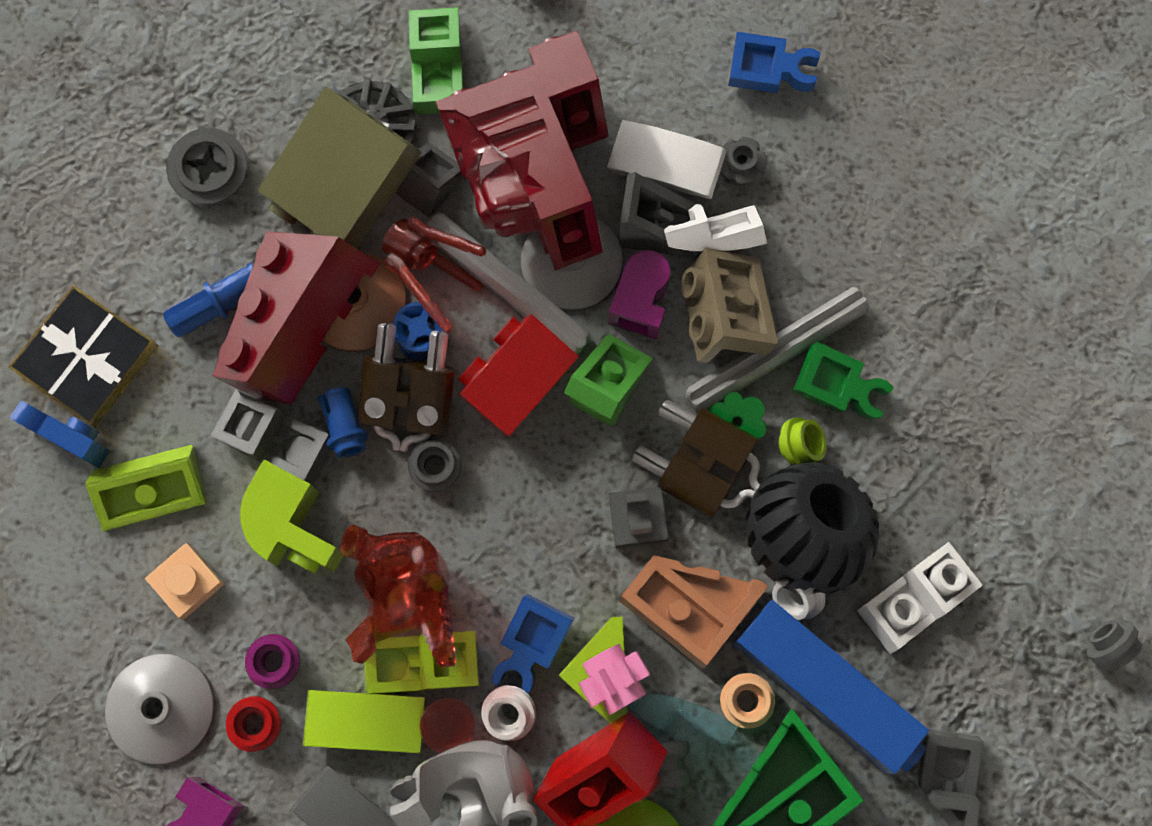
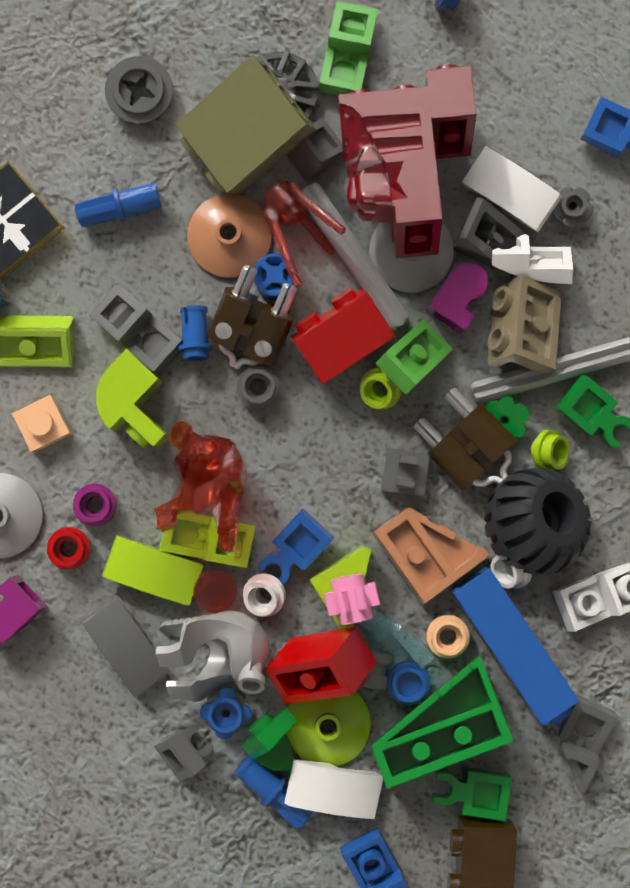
camera: 10 degrees right, 10 degrees up
dark red wedge [212,231,380,405] -> none
none -> lime plate [360,367,402,409]
none -> blue plate [387,661,430,705]

